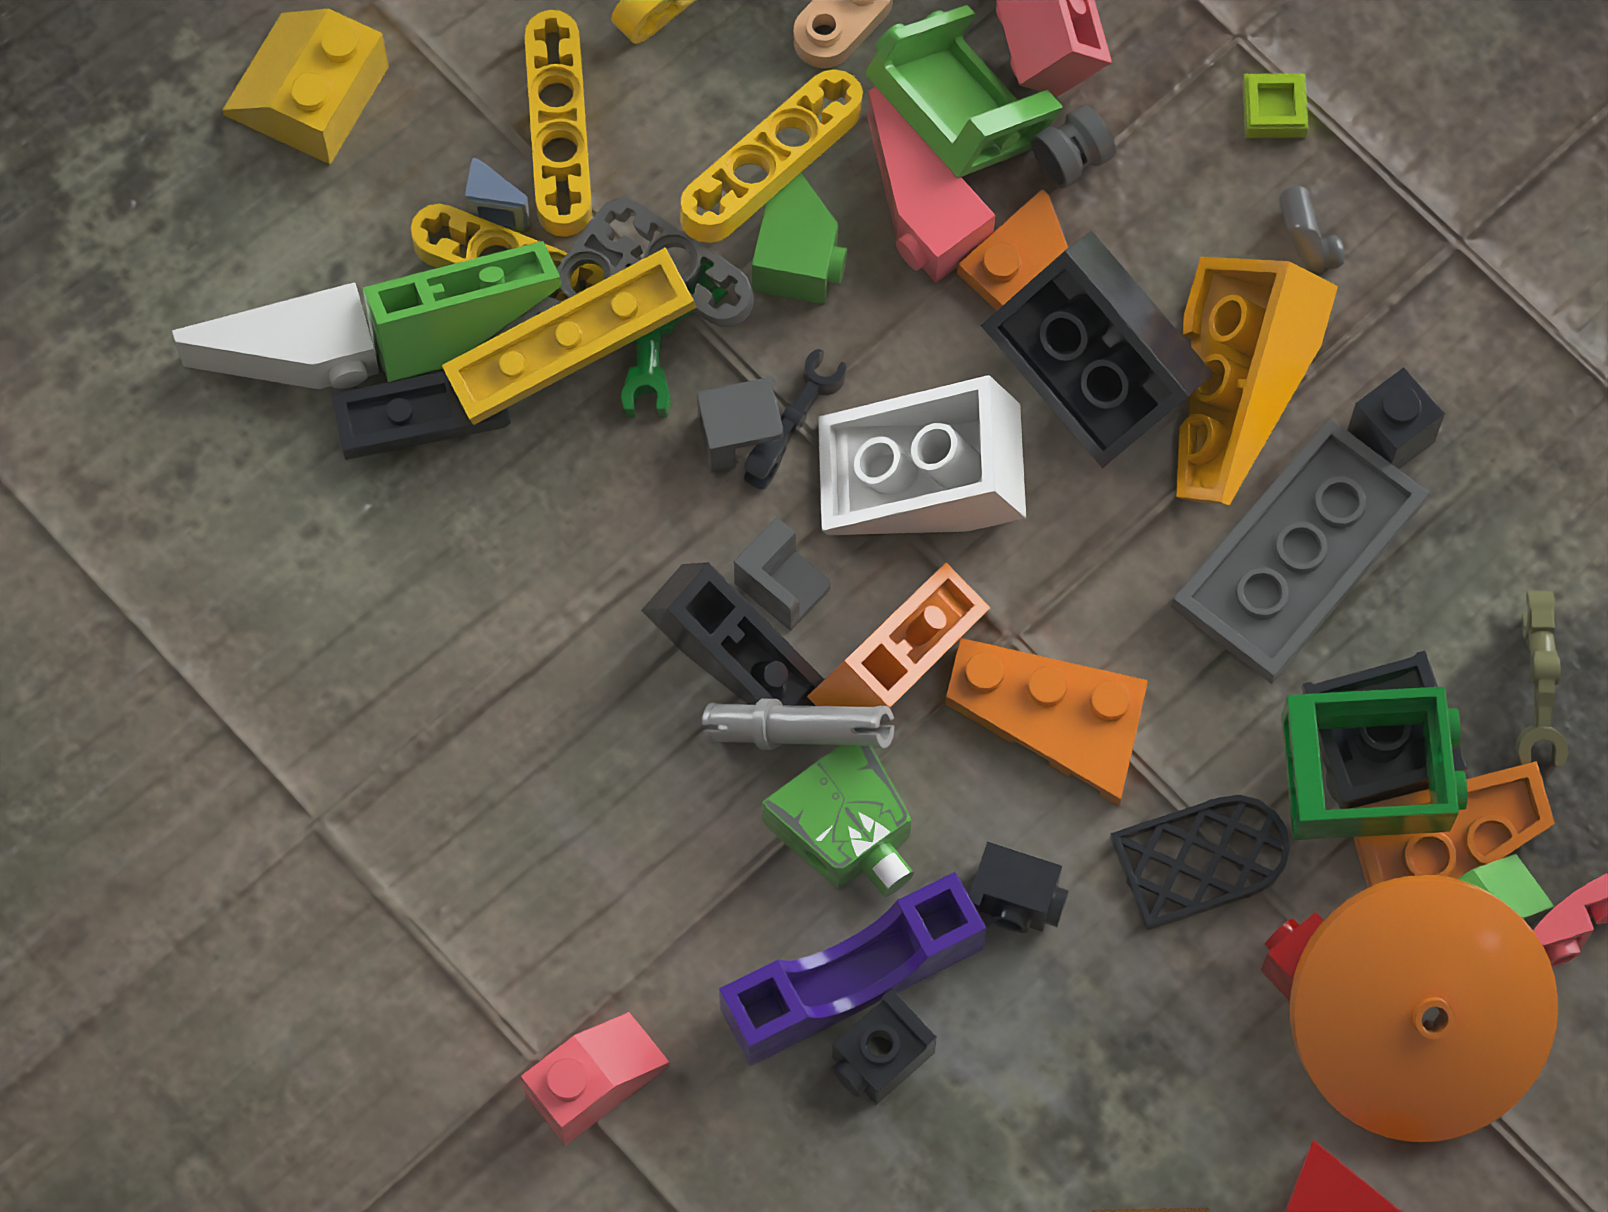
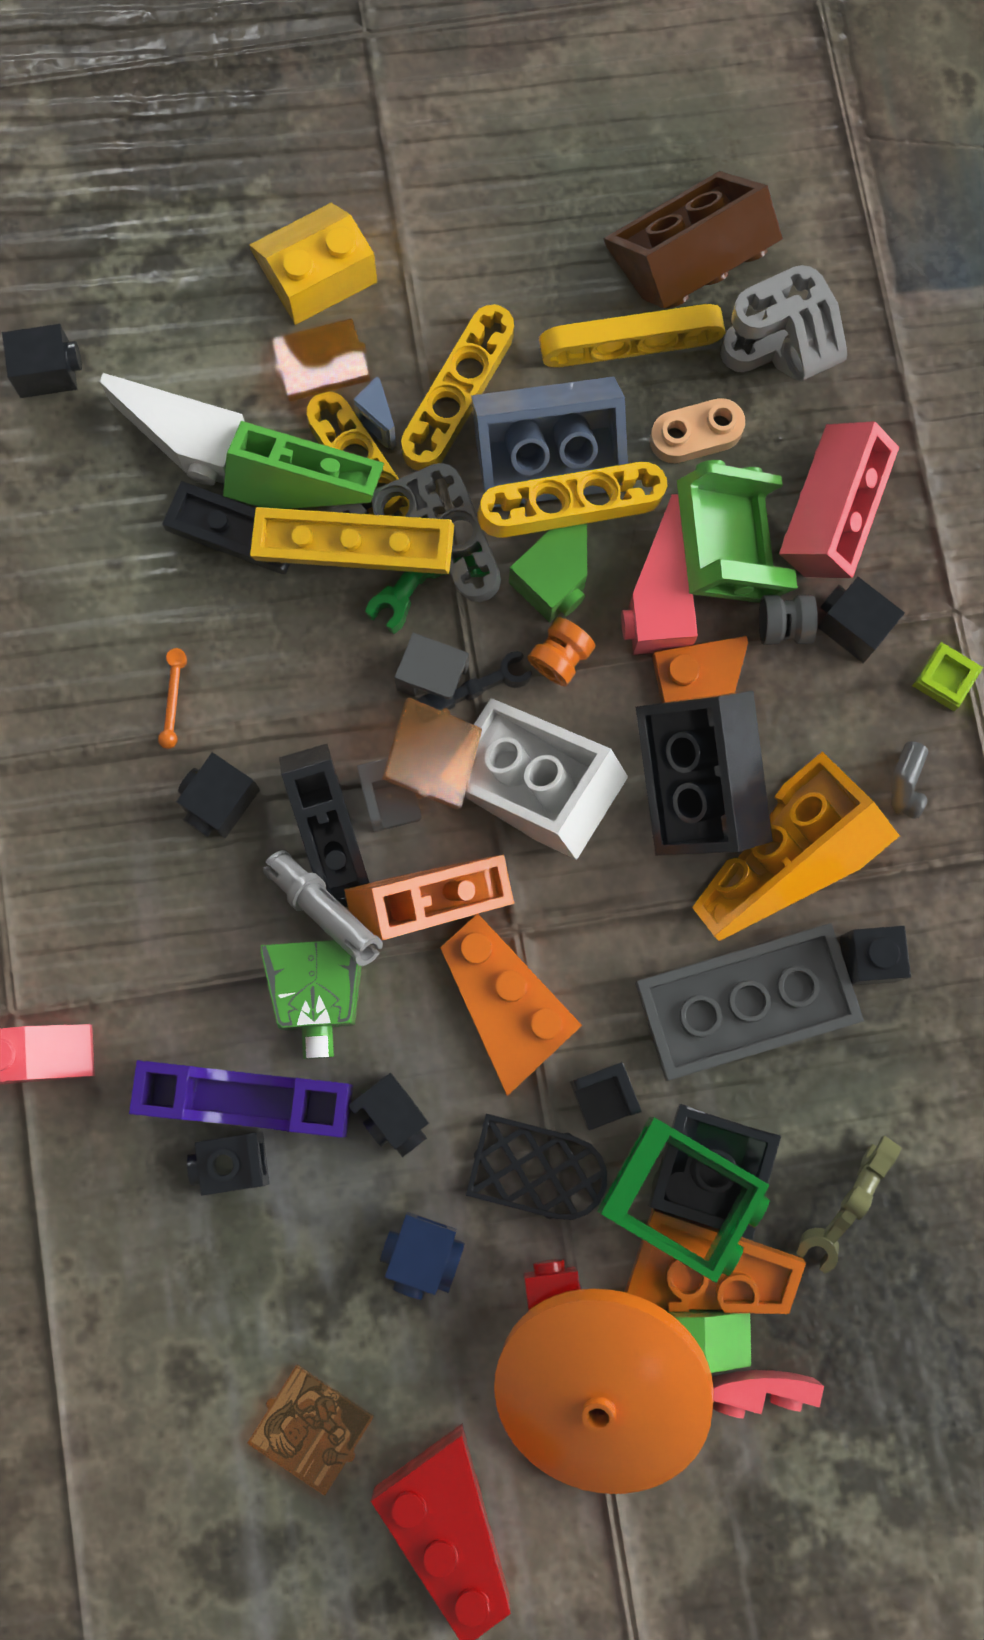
camera: 30 degrees right, 10 degrees up
none -> black brick [2,324,82,398]
none -> orange hinge [158,648,187,749]
none -> black brick [176,752,260,838]
none -> clear orange piece [272,318,371,402]
none -> dark blue brick [380,1212,465,1300]
none -> clear orange piece [382,697,482,810]
none -> sand blue slope [471,376,628,508]
none -> orange wheel [527,617,596,687]
none -> black panel [570,1062,642,1131]
none -> black brick [817,577,905,664]

